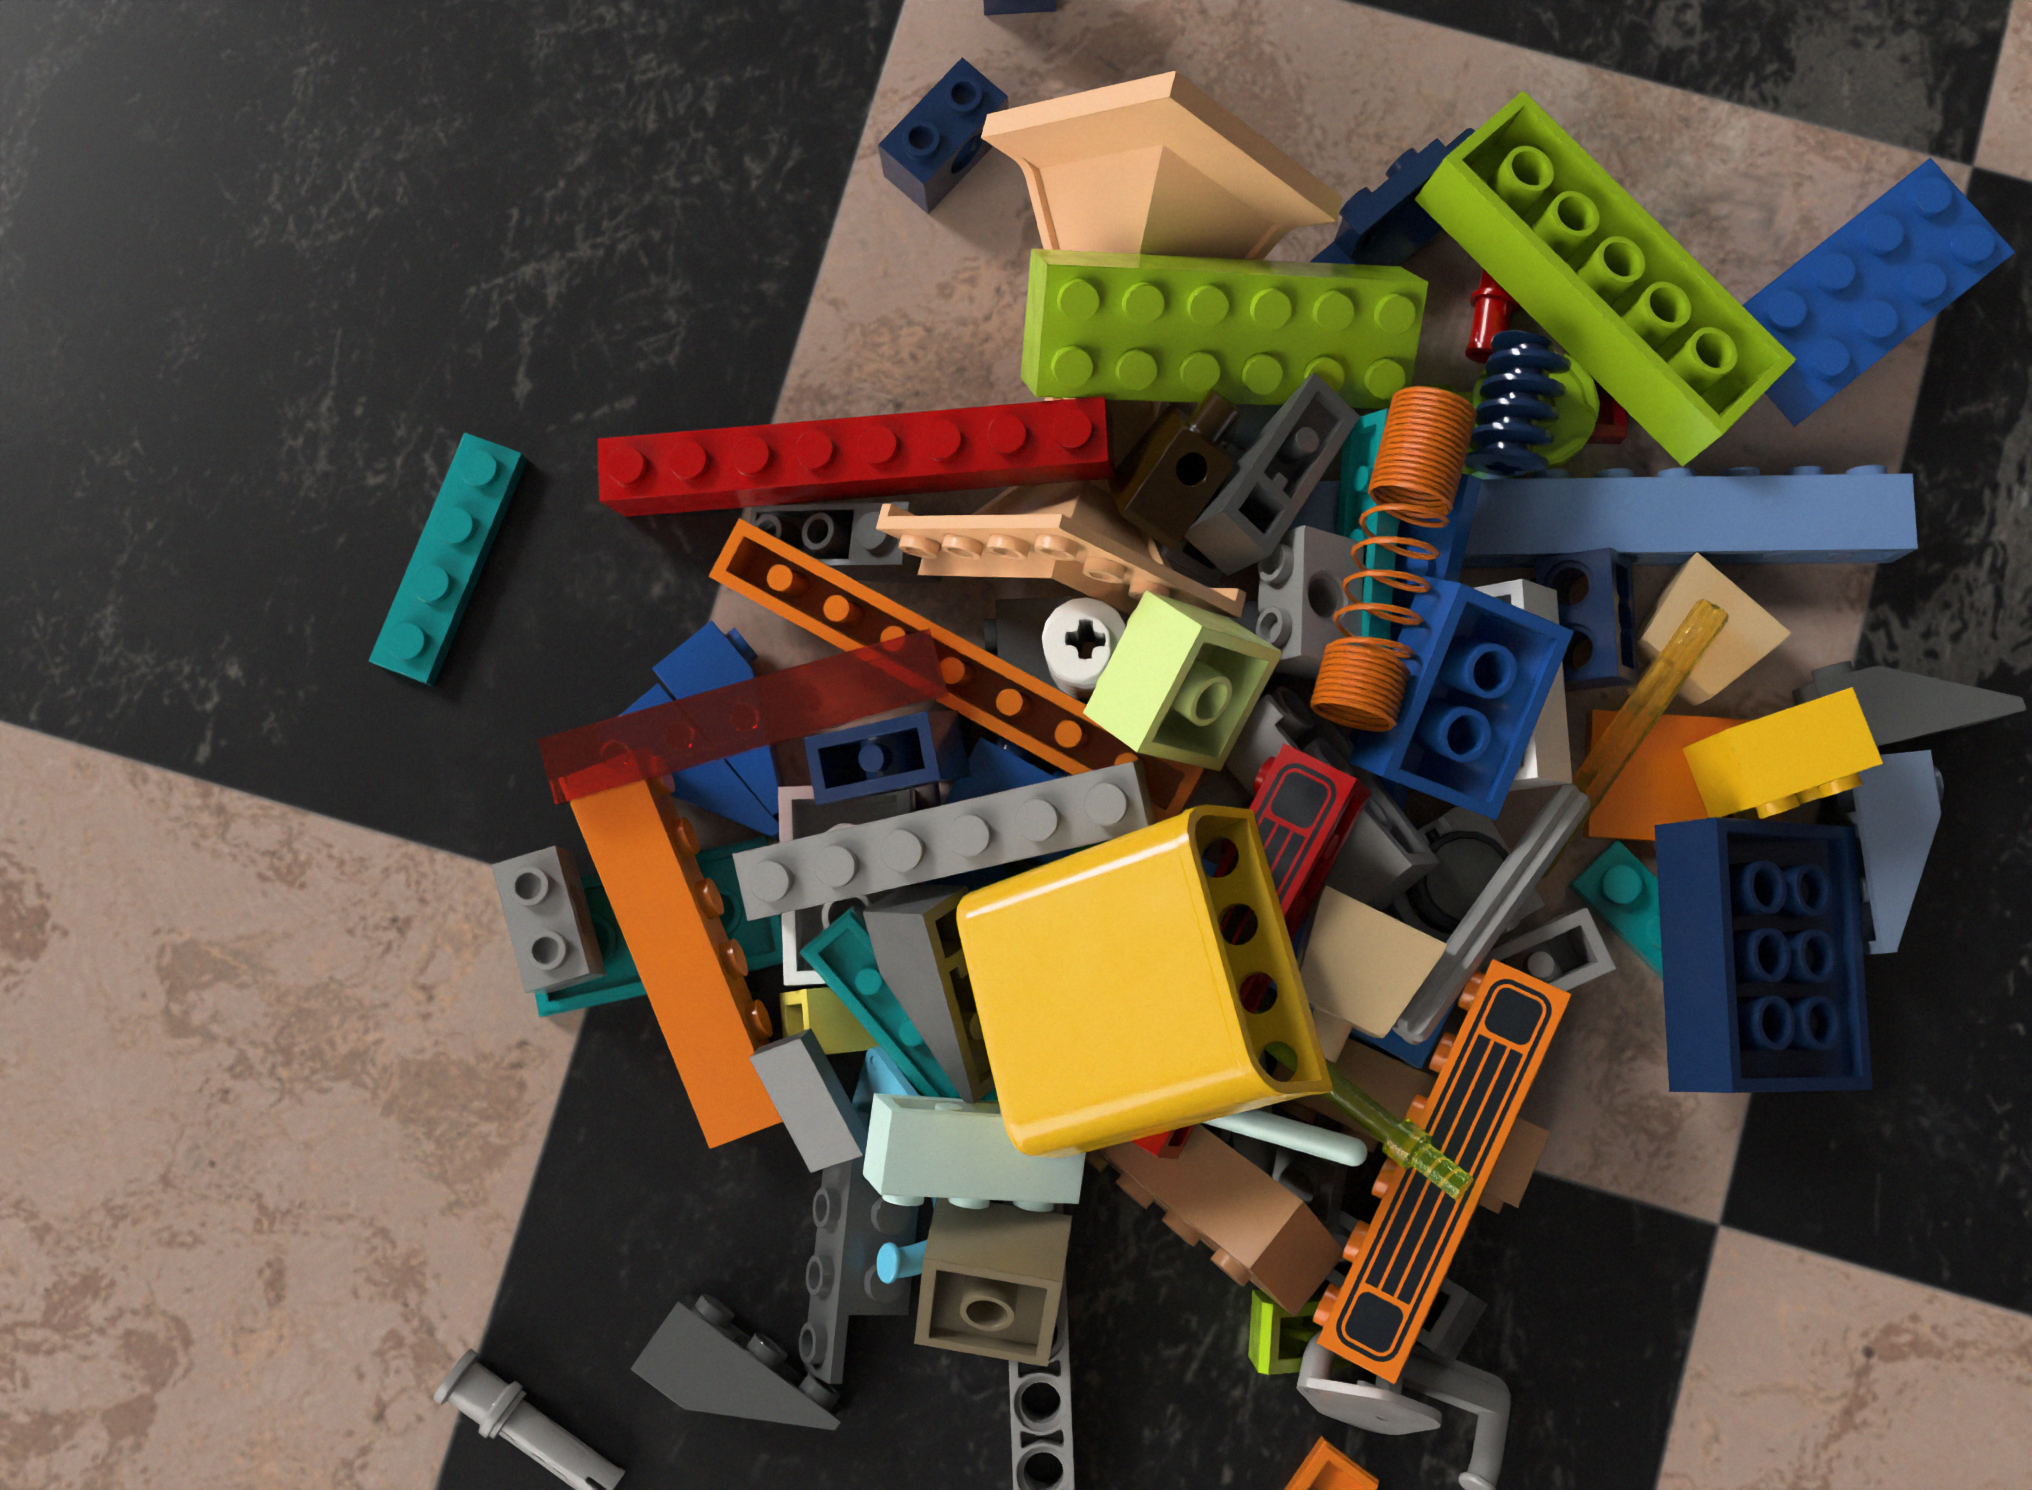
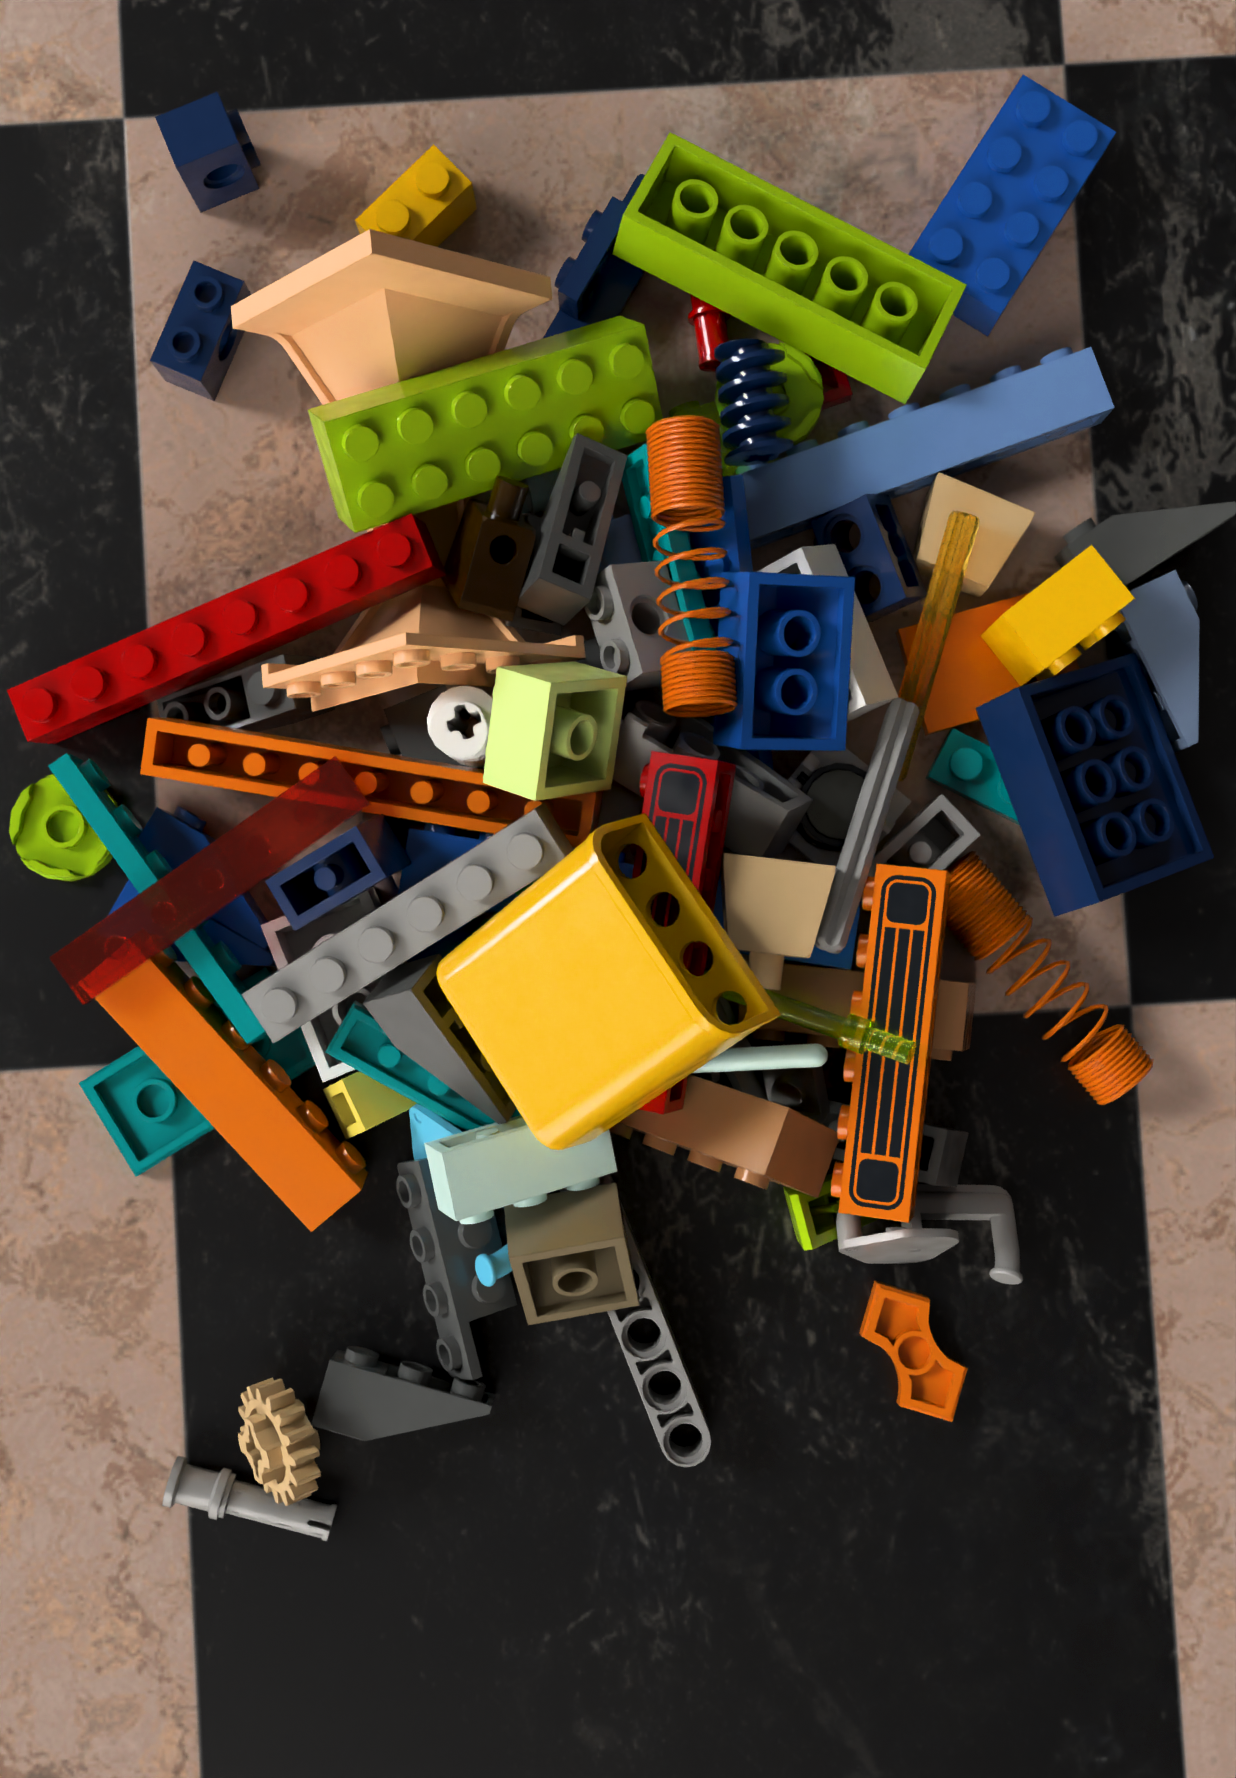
camera: 25 degrees left, 5 degrees up
light grey brick [491,846,607,994] -> none
tile [749,1028,868,1173] -> none
none -> lime tile [9,774,118,881]
none -> teal plate [48,753,267,1044]
none -> tan gear [238,1377,321,1506]
none -> yellow brick [355,144,477,247]
none -> orange piece [946,851,1154,1105]

